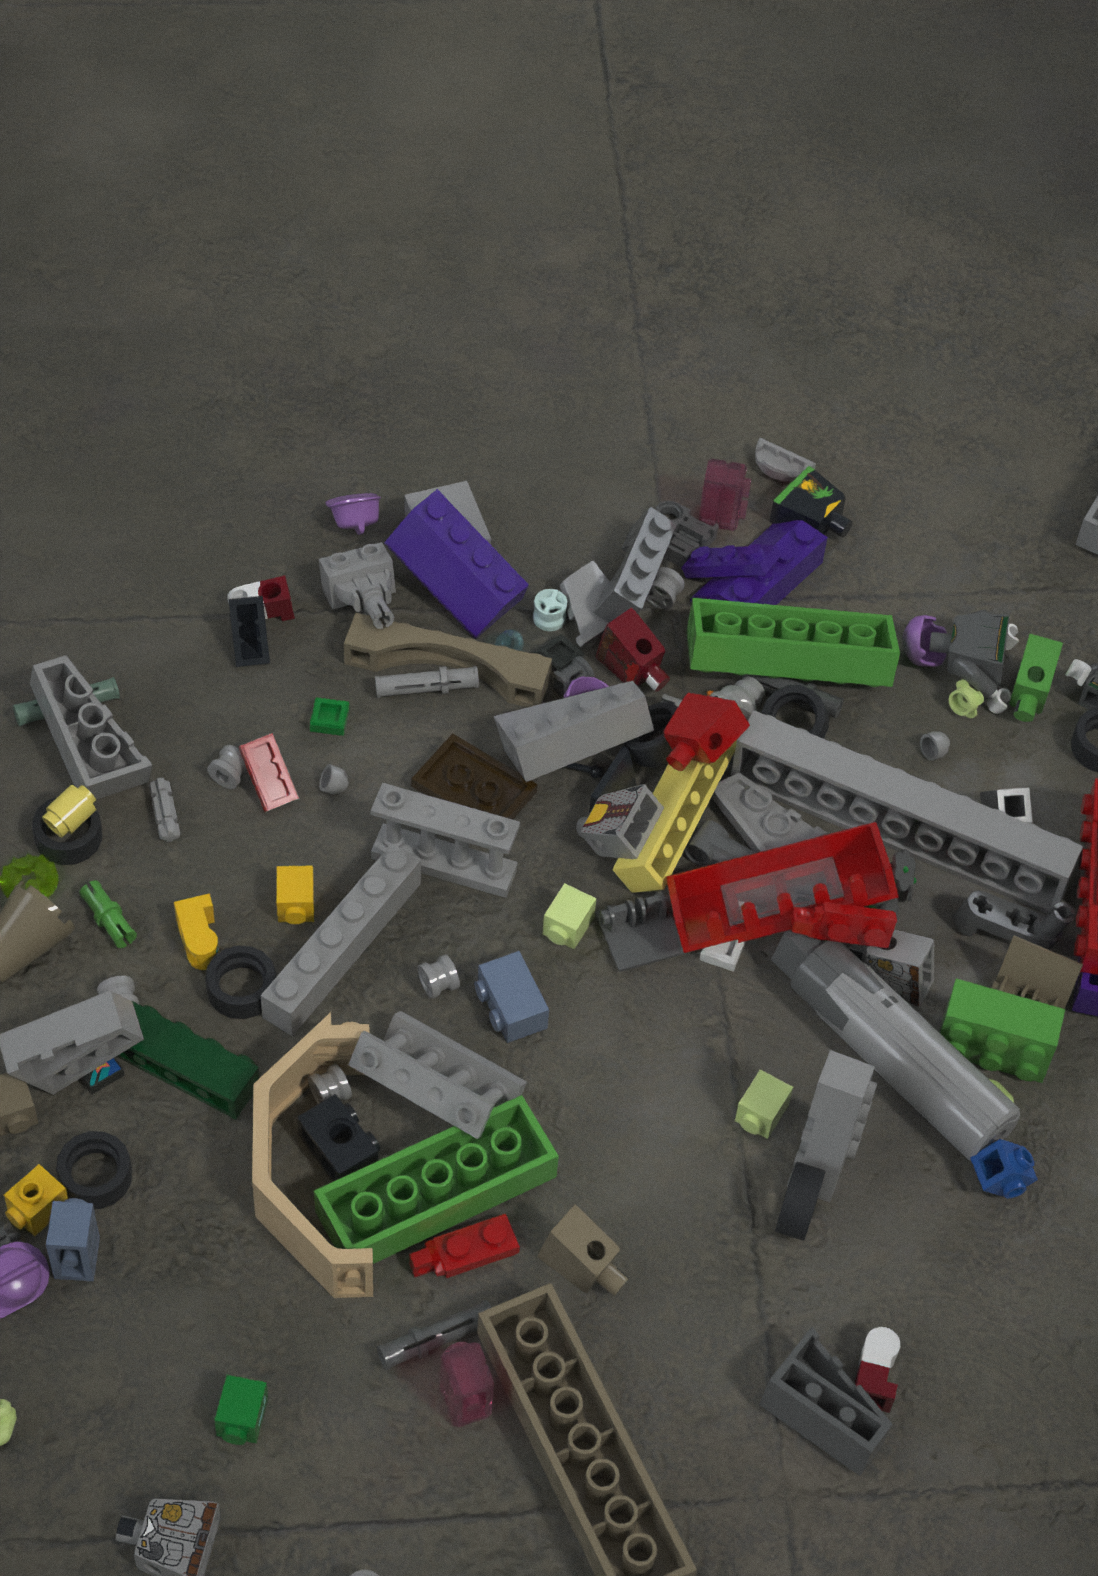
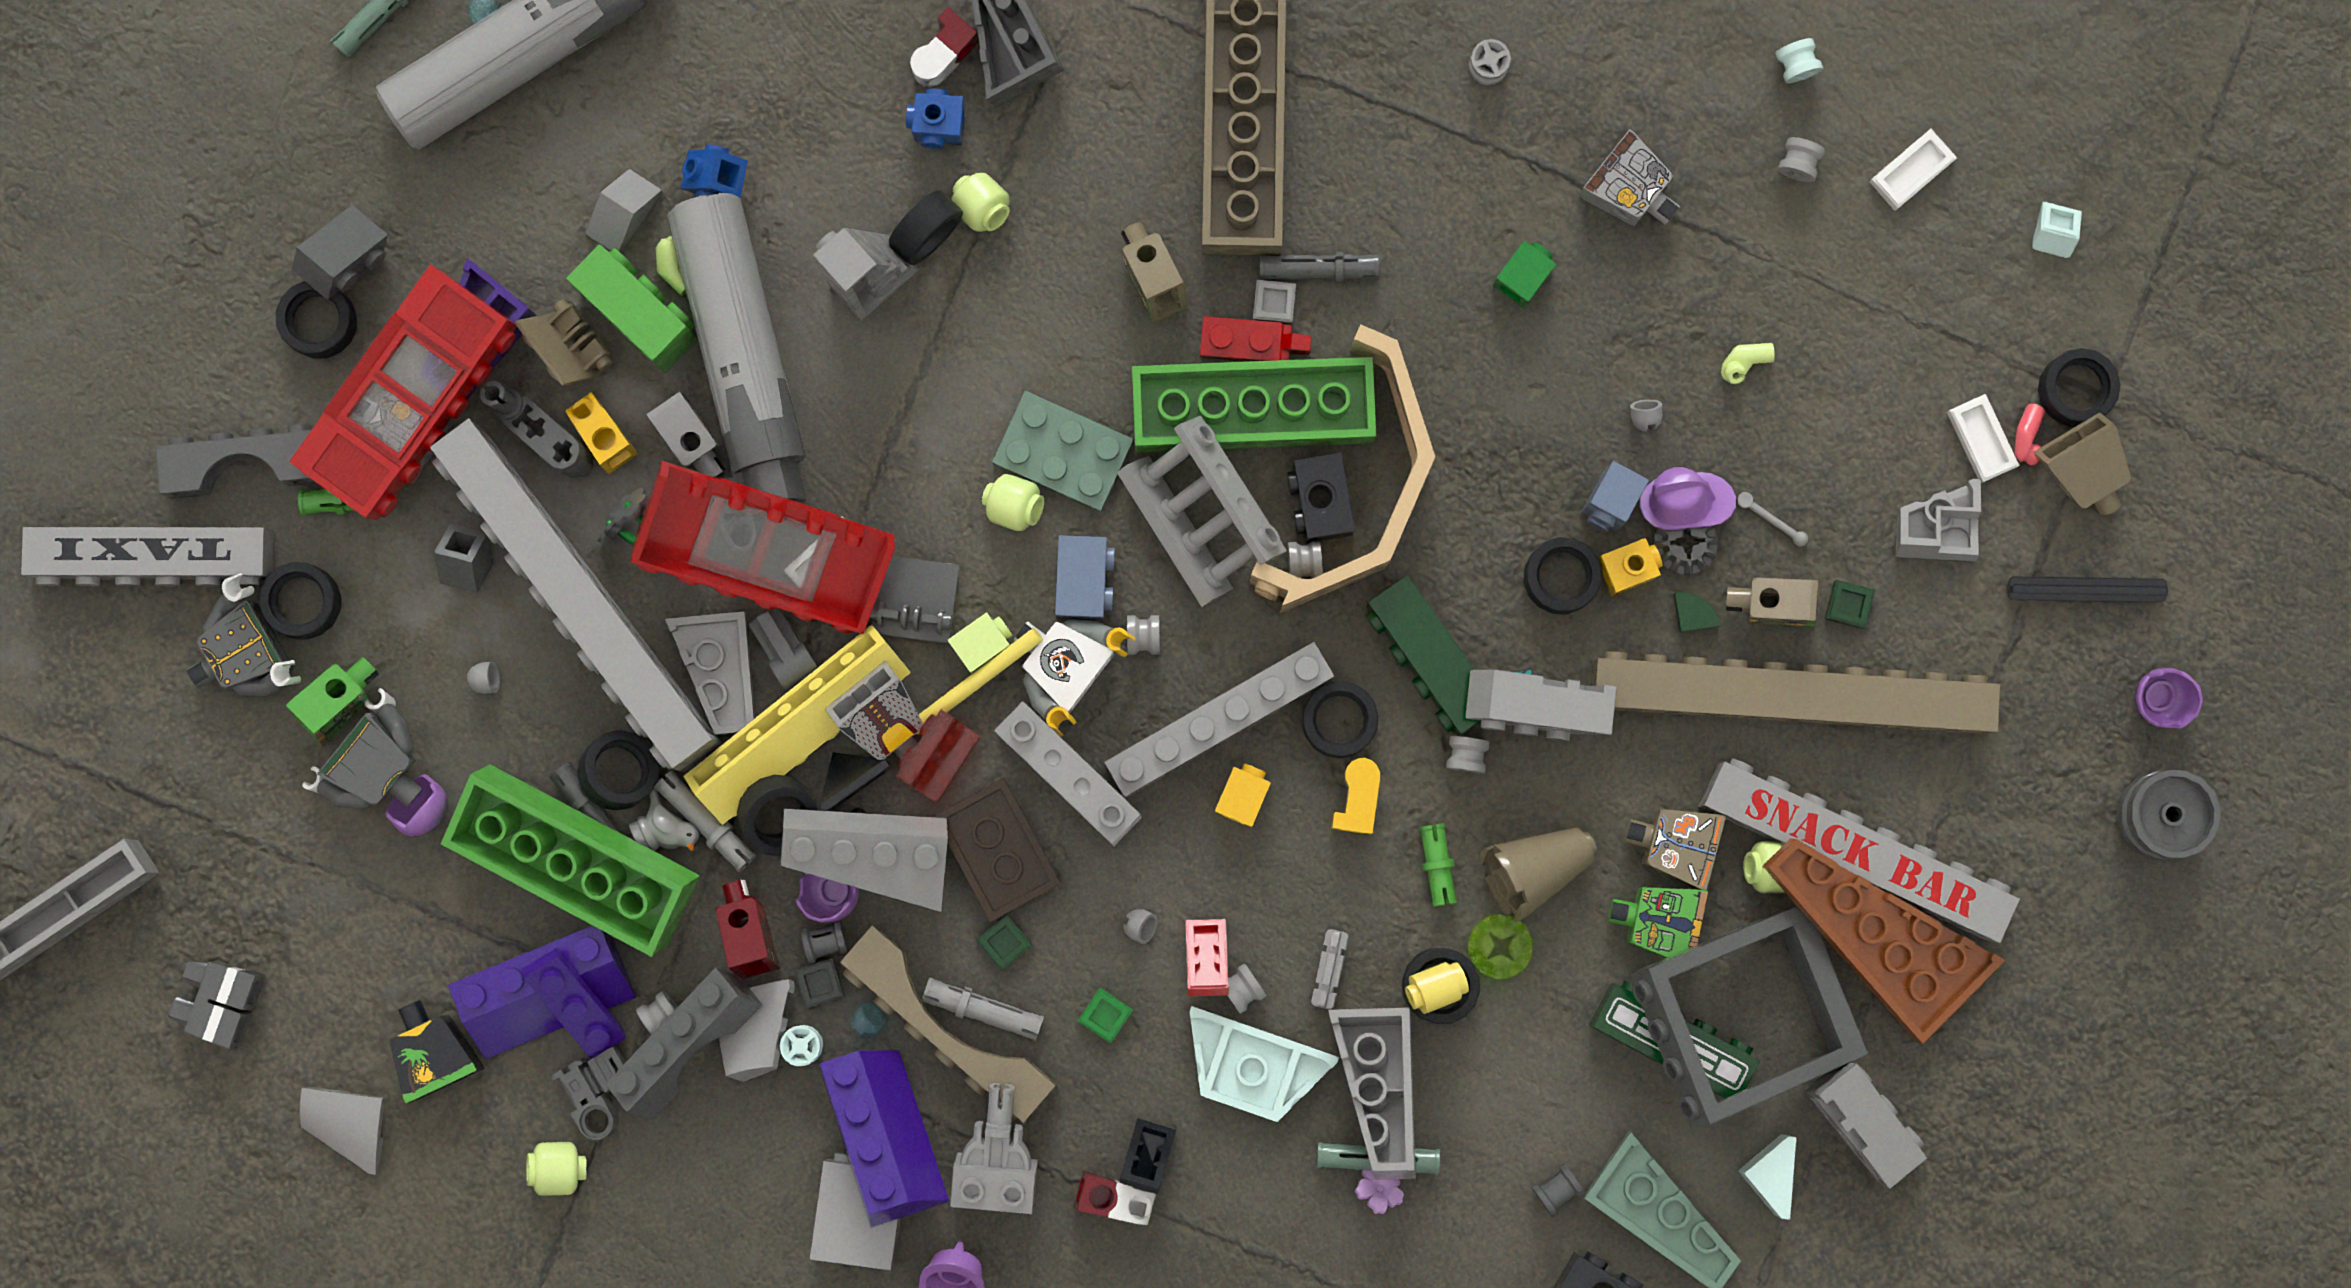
camera: 150 degrees left, 30 degrees up
clear pink brick [440,1342,494,1428] -> none
red torso [664,692,750,771] -> none
clear pink brick [699,458,752,531] -> none
yellowish green brick [735,1069,793,1139] -> none
light grey plate [755,438,816,481] -> none
red hinge [790,902,897,948] -> none
yellowish green plate [949,679,984,718] -> none
none -> dark grey hips [168,961,266,1049]
none -> light grey slope [300,1087,386,1175]
none -> yellowish green head [526,1142,586,1196]
none -> yellow leg [565,392,638,474]
none -> light grey slope [585,169,663,253]
none -> clear red bracket [896,709,980,802]
none -> blue brick [906,88,965,149]
none -> light yellow bar [916,628,1043,735]
none -> yellowish green head [952,173,1010,232]
none -> dark green tile [976,914,1033,971]
none -> yellowish green head [982,474,1044,531]
none -> sand green plate [992,391,1134,513]
none -> torso [1014,619,1136,737]
none -> light aqua wing [1190,1006,1339,1122]
none -> light grey tile [1253,280,1296,325]
none -> light grey hinge [1630,400,1663,432]

